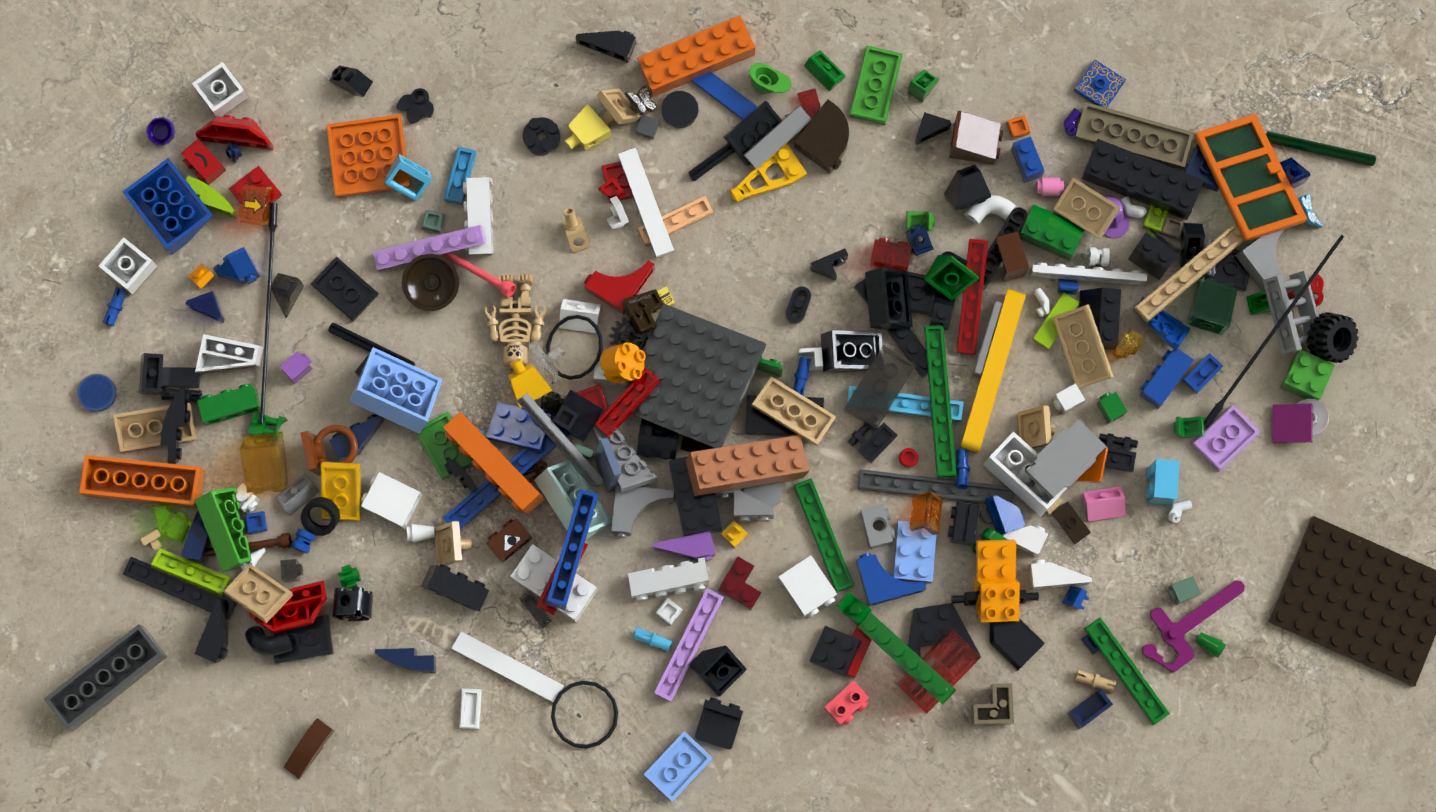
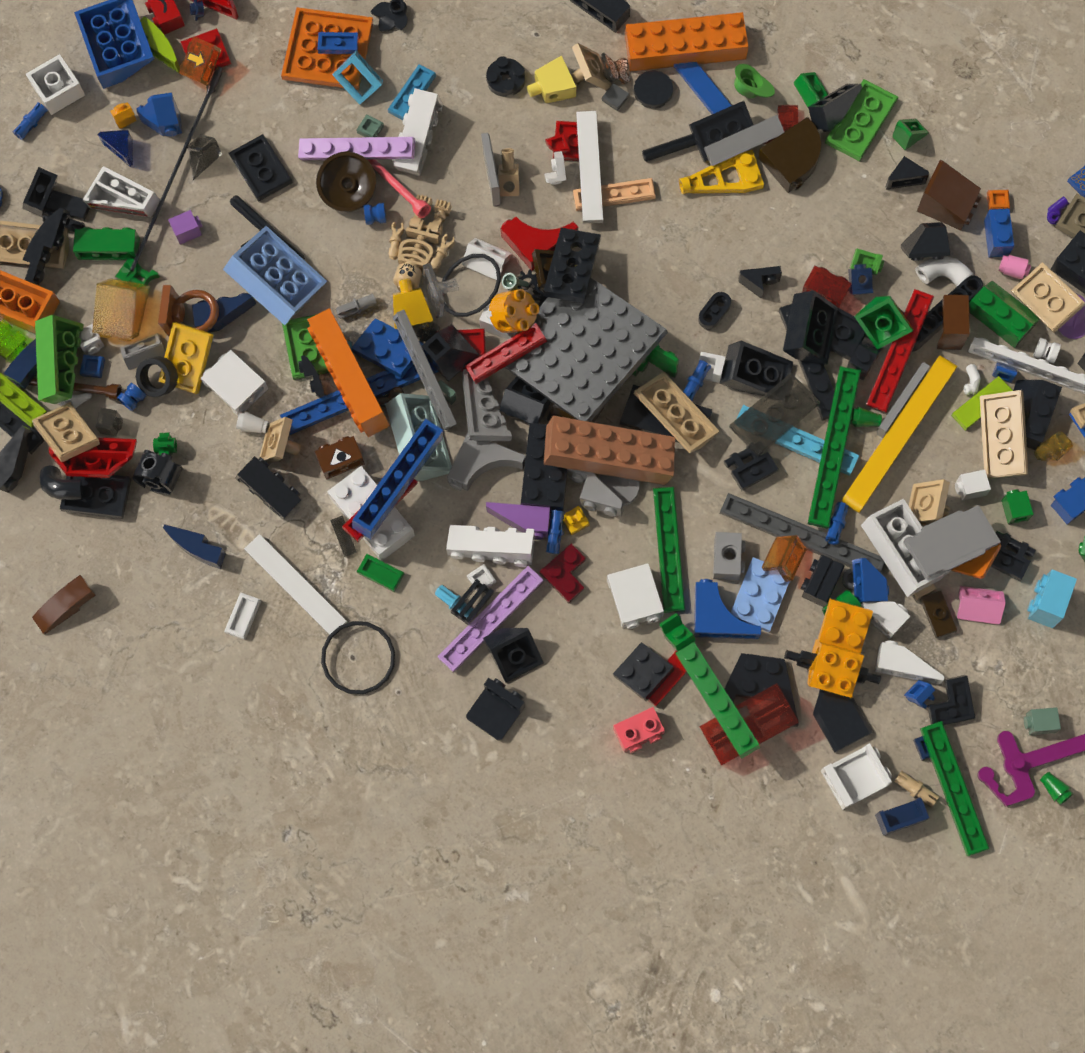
camera: 20 degrees right, 5 degrees down
sand blue tile [594,437,621,493] -> none
light blue plate [644,731,713,802] -> none
red tile [899,448,919,468] -> none
dark tan brick [971,683,1014,726] -> none
white arm [1168,500,1192,523] -> none
none -> blue plate [317,32,359,54]
none -> light grey axle [336,293,377,319]
none -> green tile [356,554,404,592]
none -> blue wheel [364,203,387,225]
none -> black tile [451,579,494,625]
none -> light grey tile [481,133,501,206]
none -> sand green piece [502,273,529,291]
none -> black plate [543,228,601,303]
none -> blue pin [546,510,565,554]
none -> black slope [808,84,862,132]
none -> white panel [821,743,892,810]
none -> green cone [850,406,882,427]
none -> black tile [927,675,975,725]

